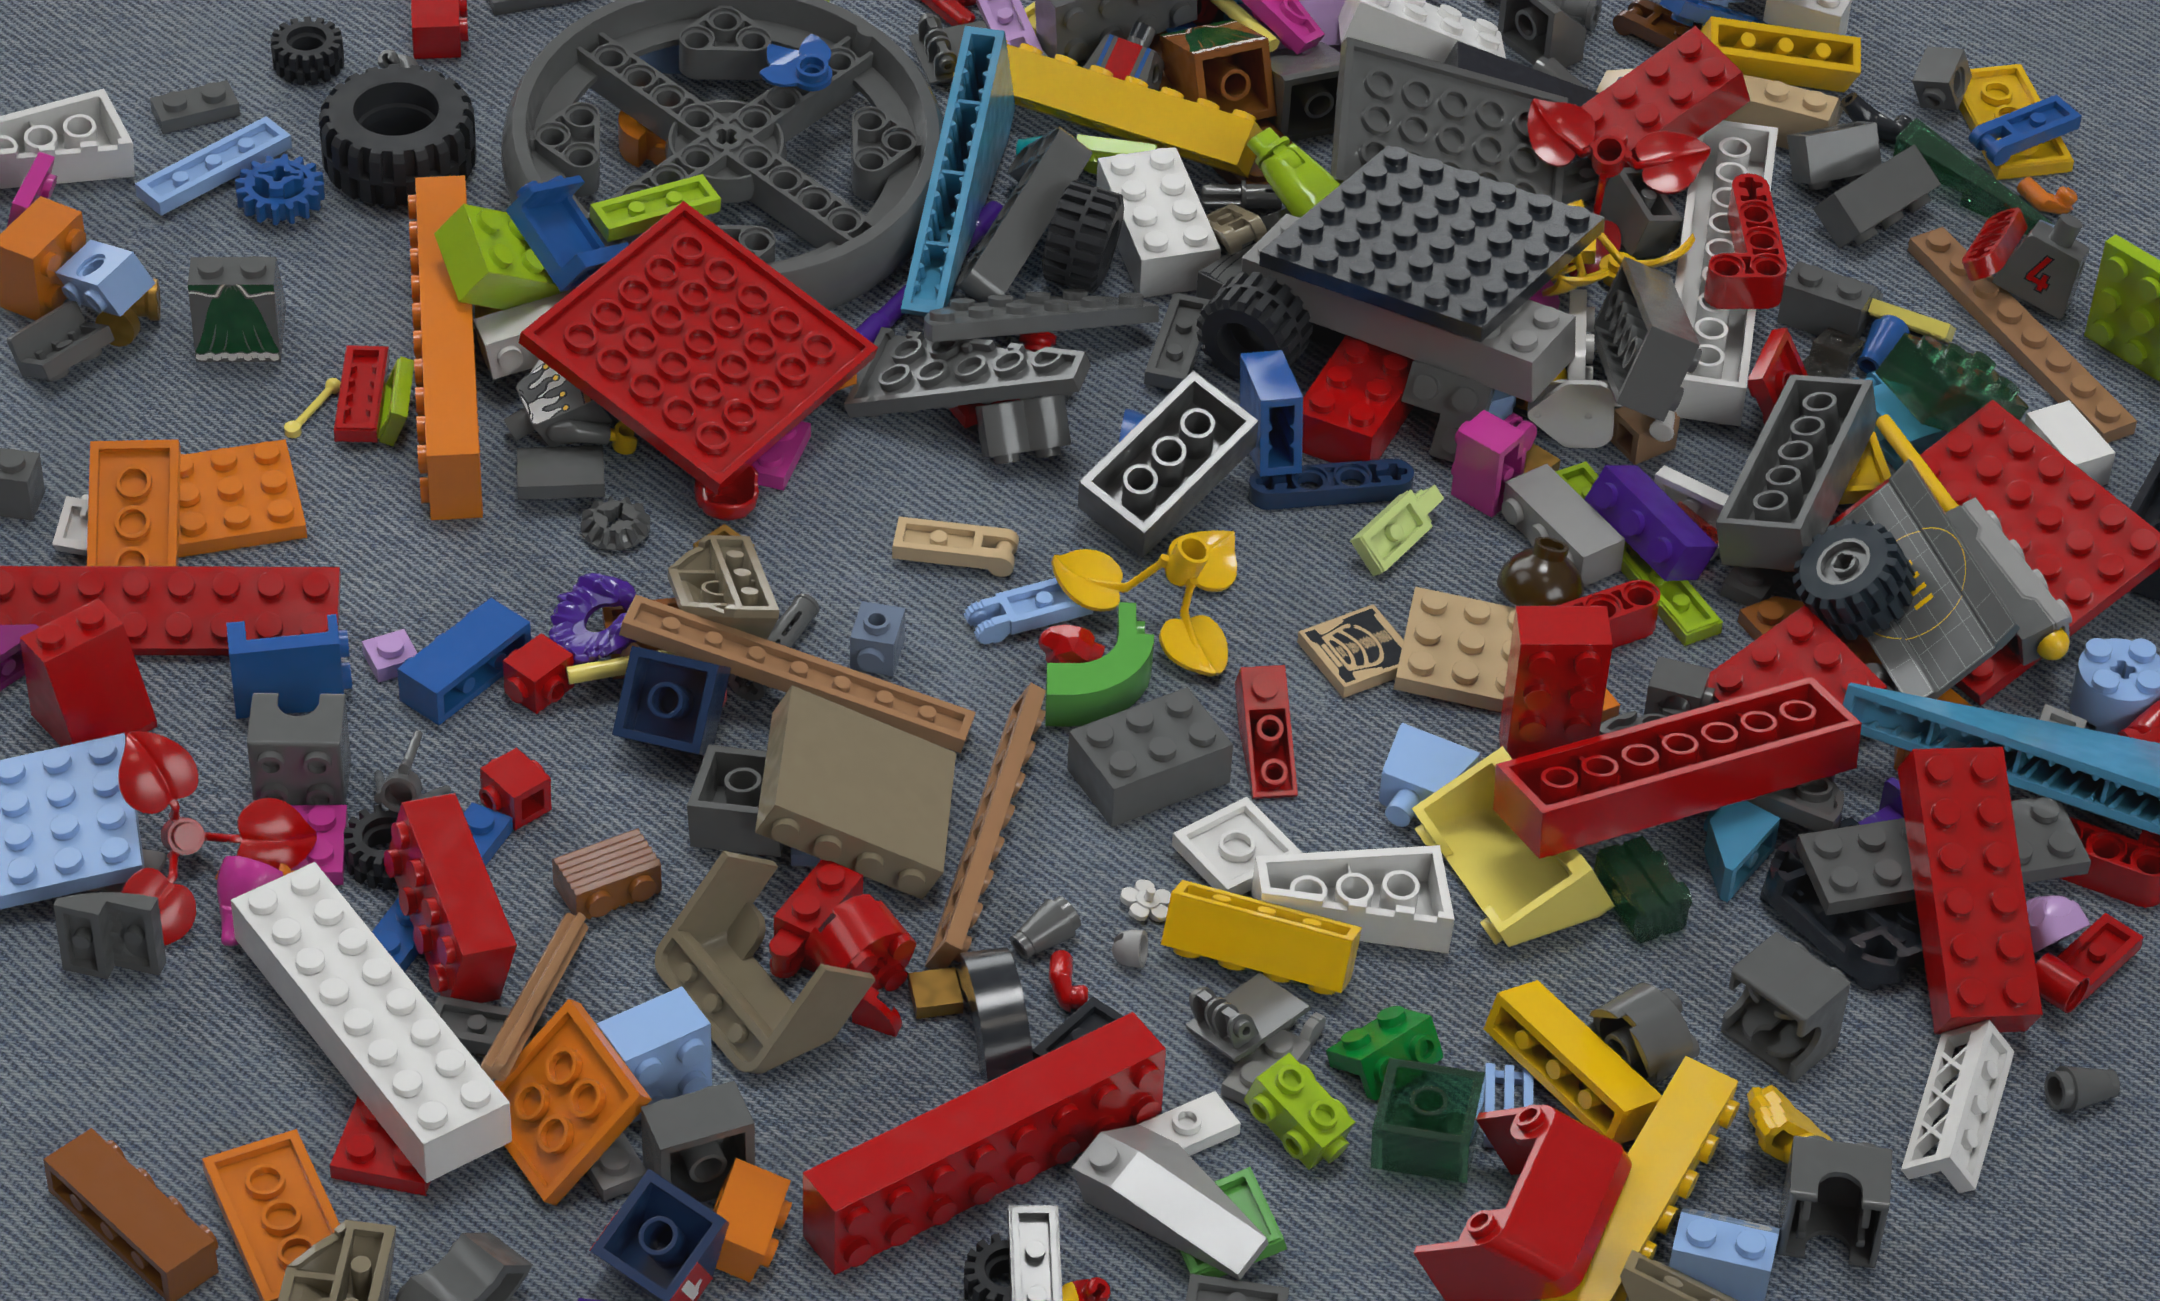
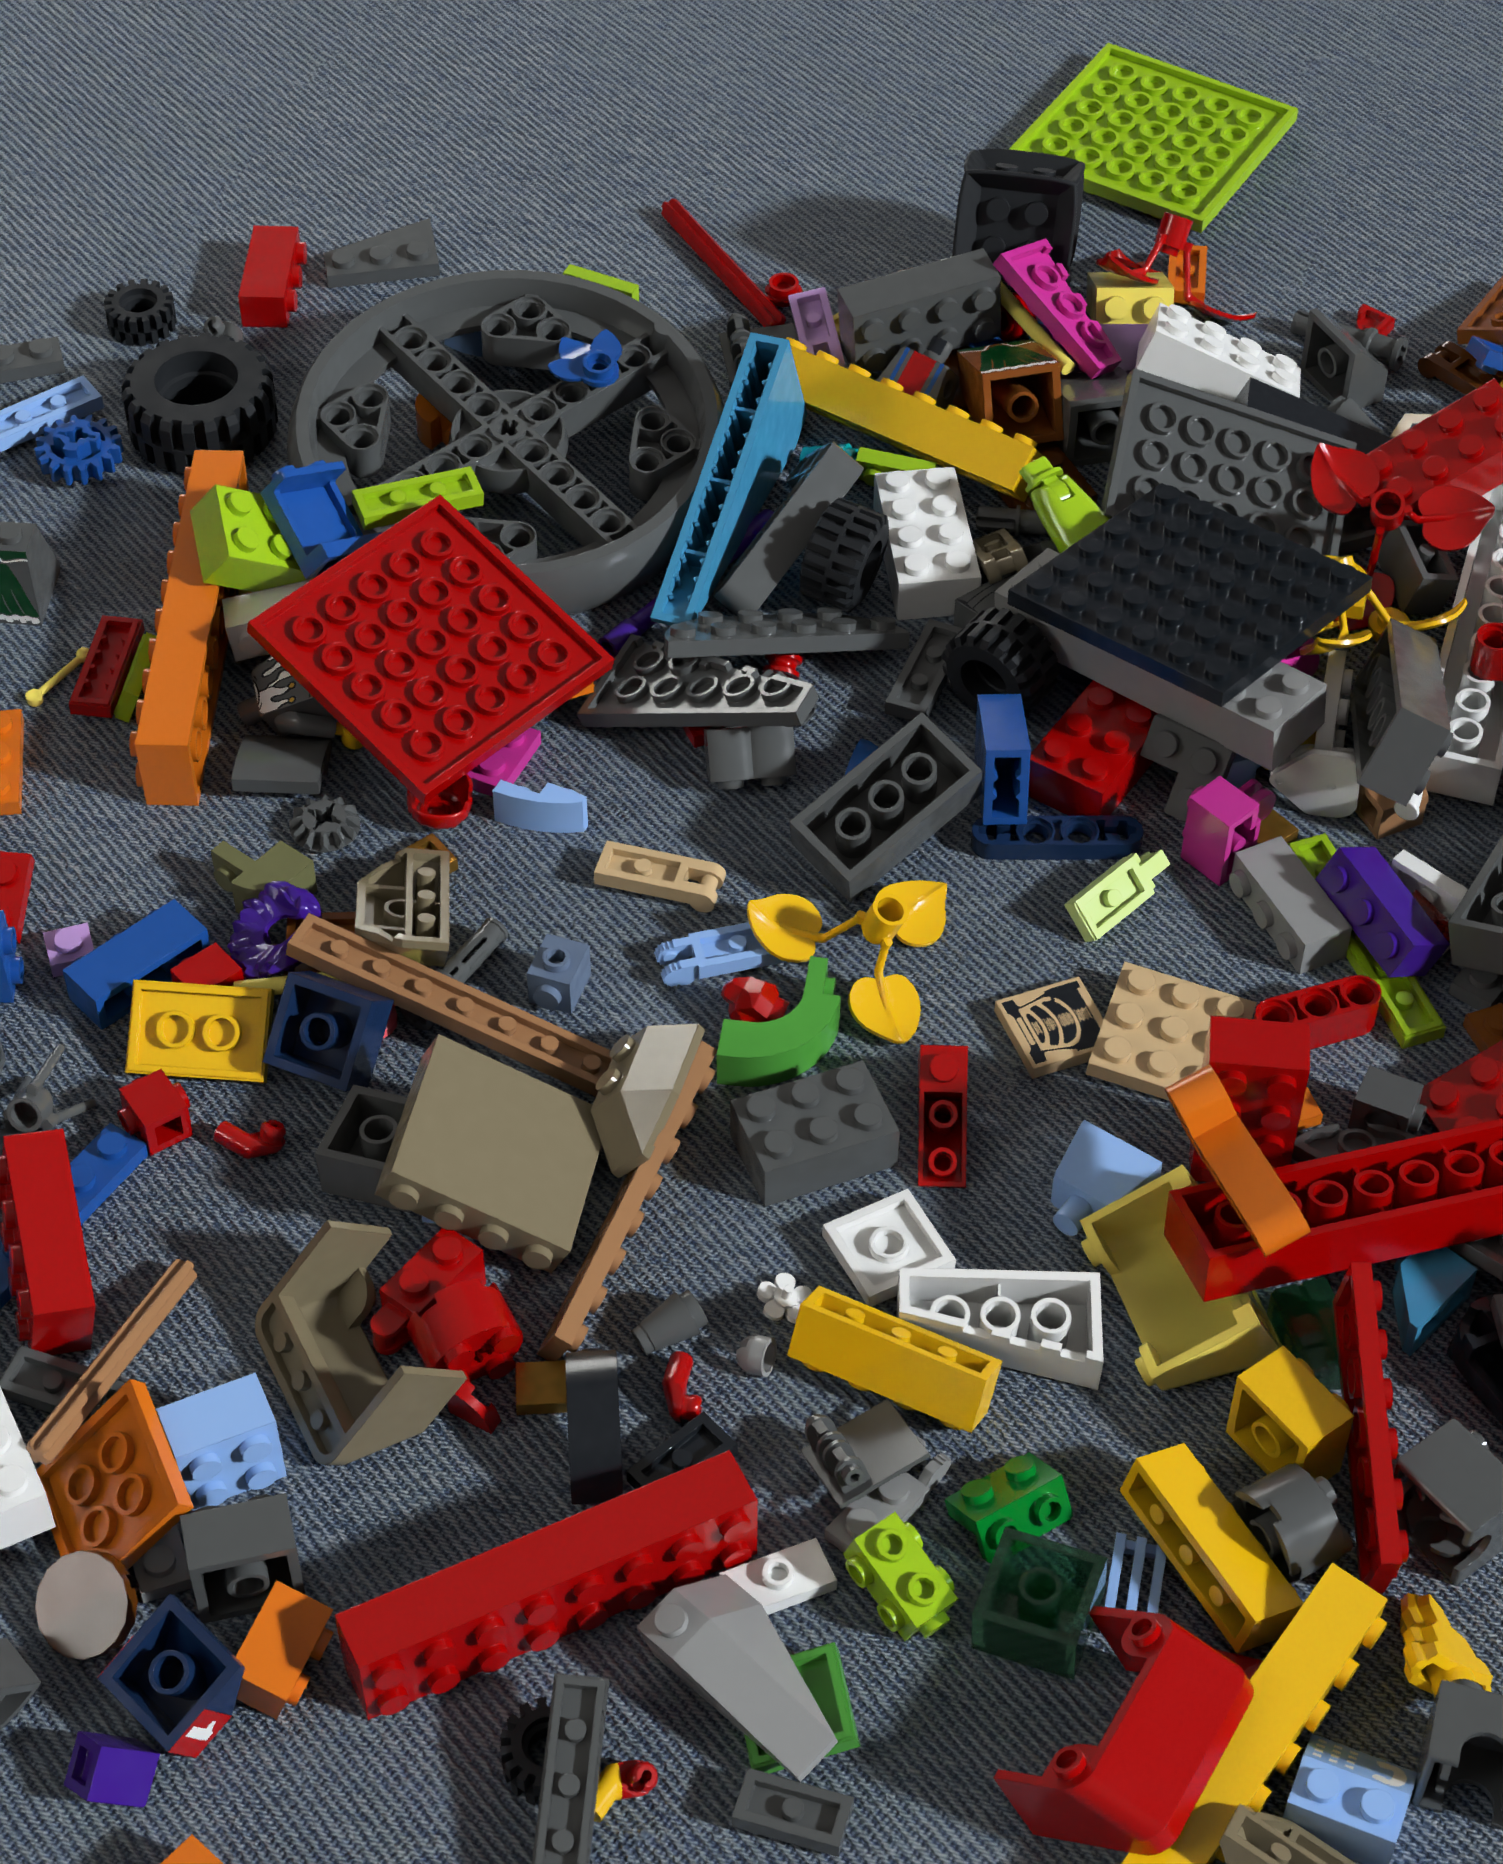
camera: 10 degrees right, 5 degrees up
dark orange brick [552,828,662,920] -> none
dark brown piece [1497,537,1584,606] -> none
none -> tile [35,1550,138,1660]
none -> yellow tile [125,979,275,1083]
none -> olive brick [211,840,317,914]
none -> red arm [213,1120,286,1159]
none -> light blue slope [492,780,588,833]
none -> dark tan wedge [591,1023,705,1179]
none -> orange beam [1165,1064,1311,1257]
none -> yellow brick [1225,1345,1354,1480]
none -> red plate [1333,1262,1409,1595]

